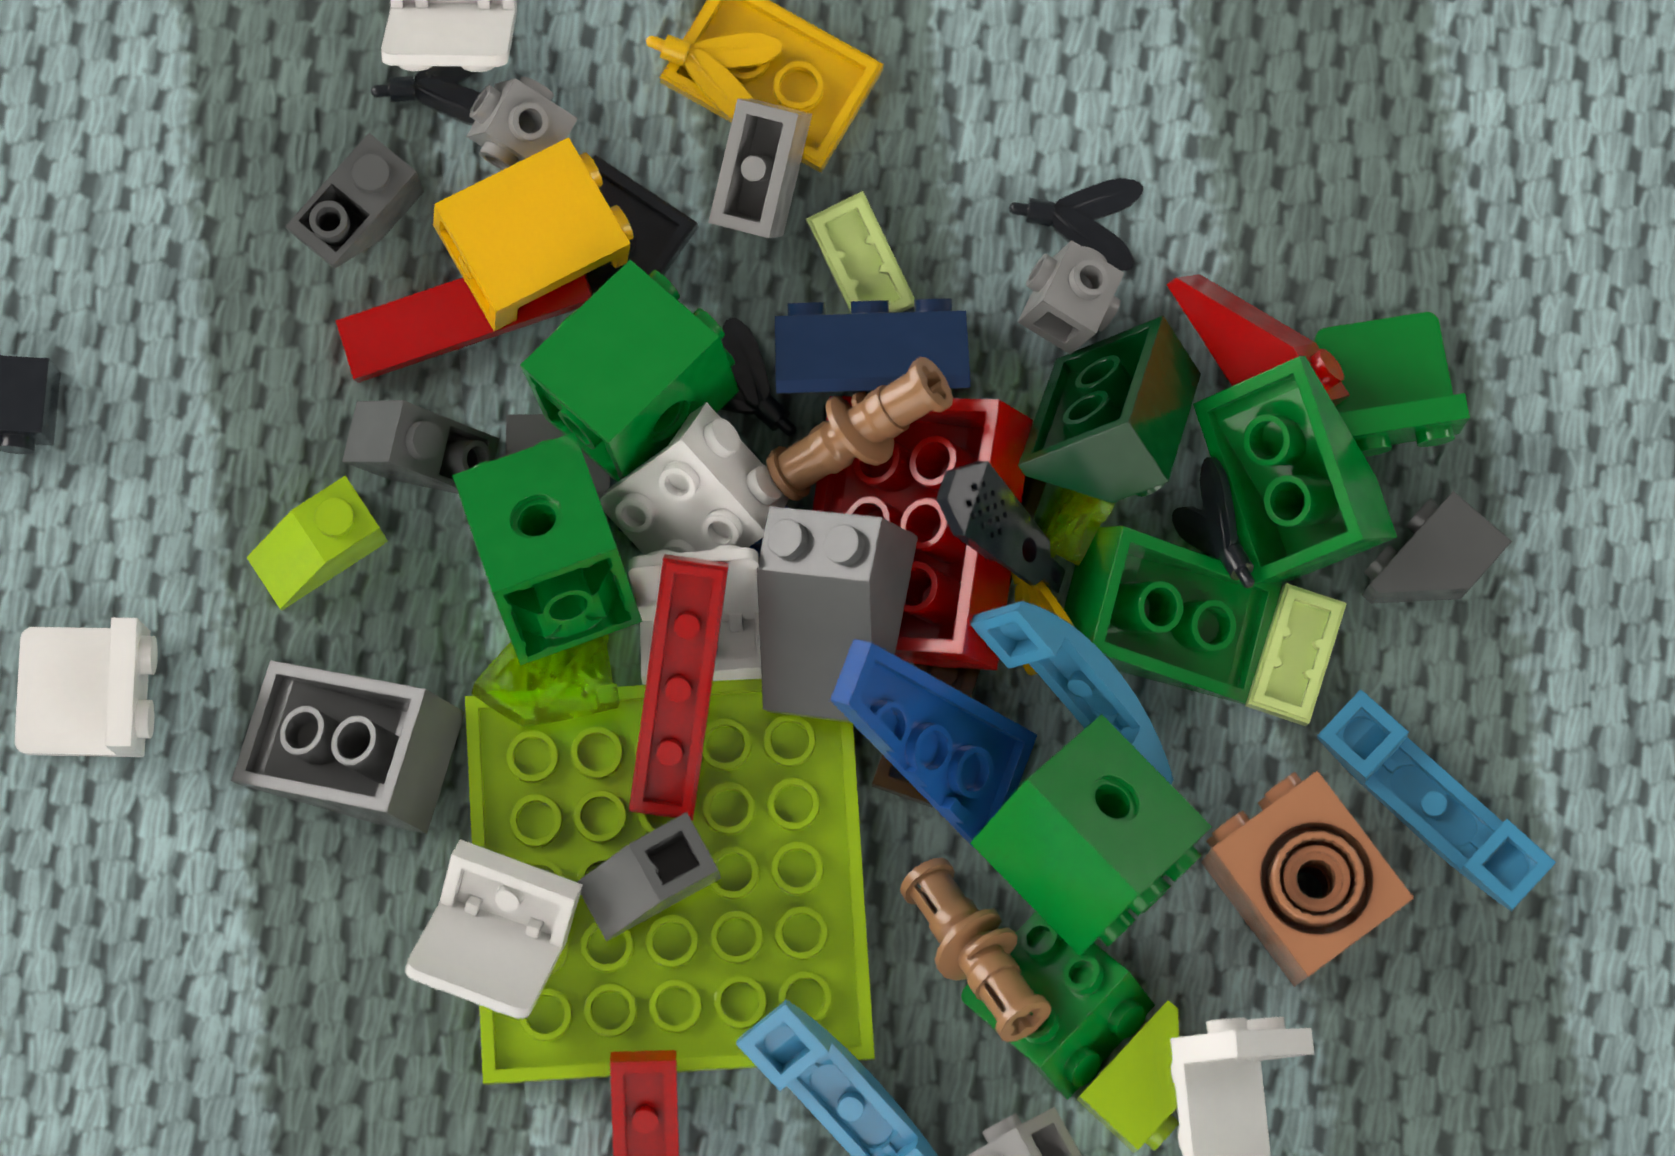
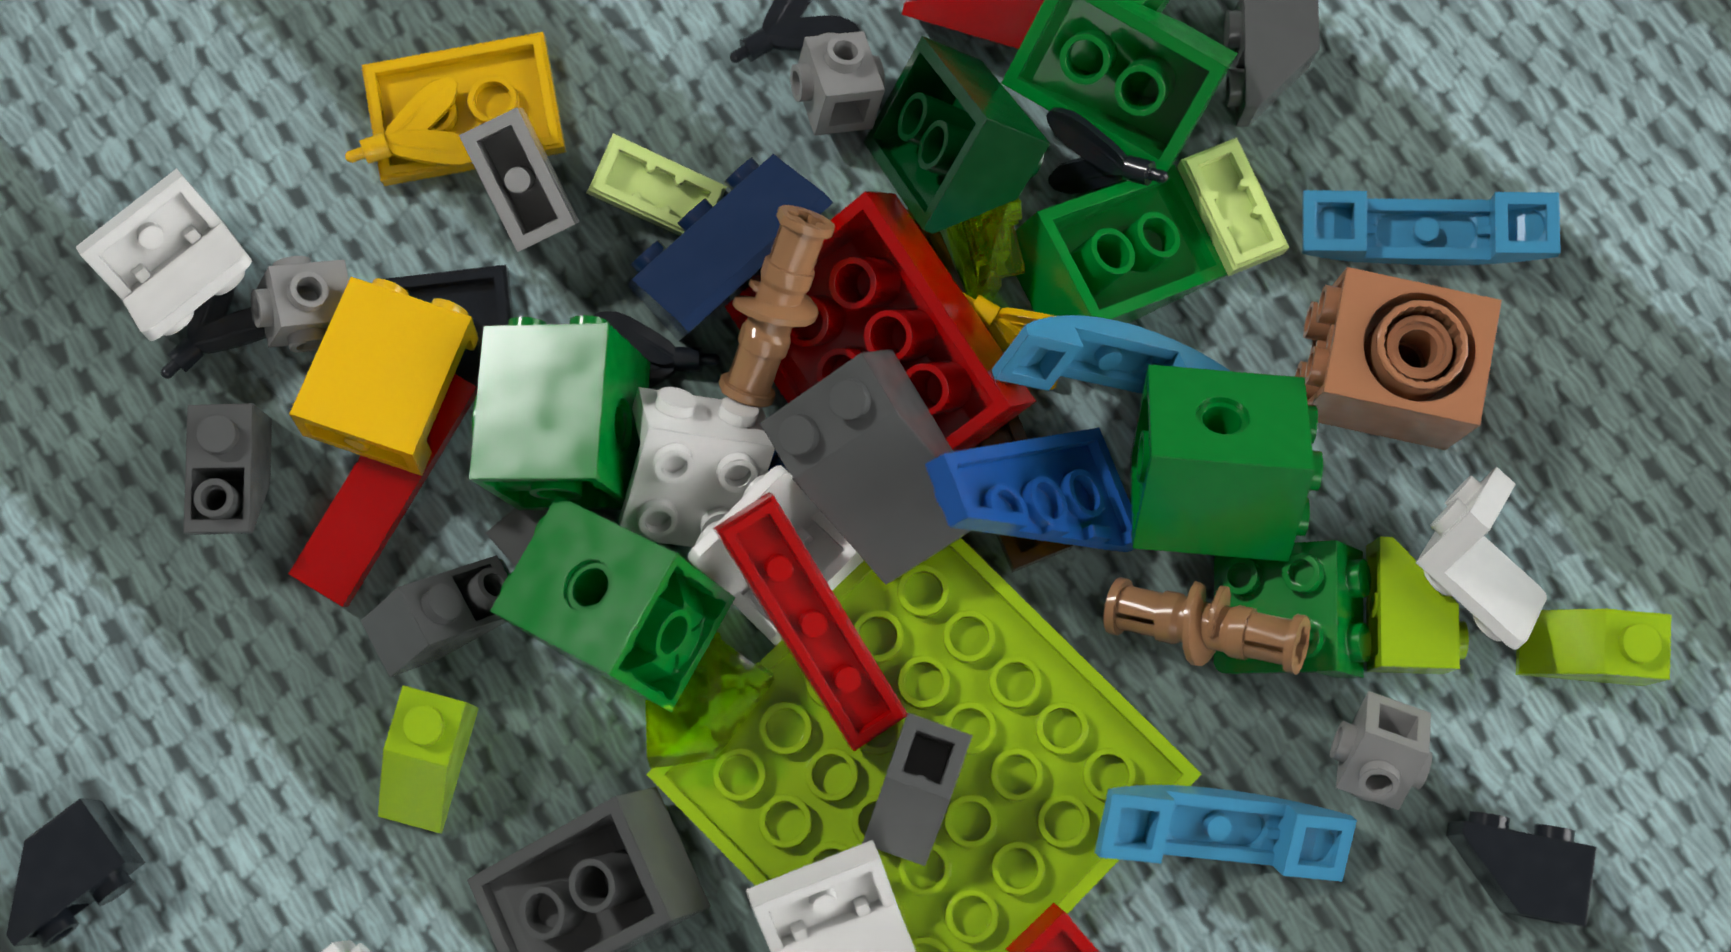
camera: 45 degrees left, 0 degrees up
black piece [936,461,1066,593] -> none

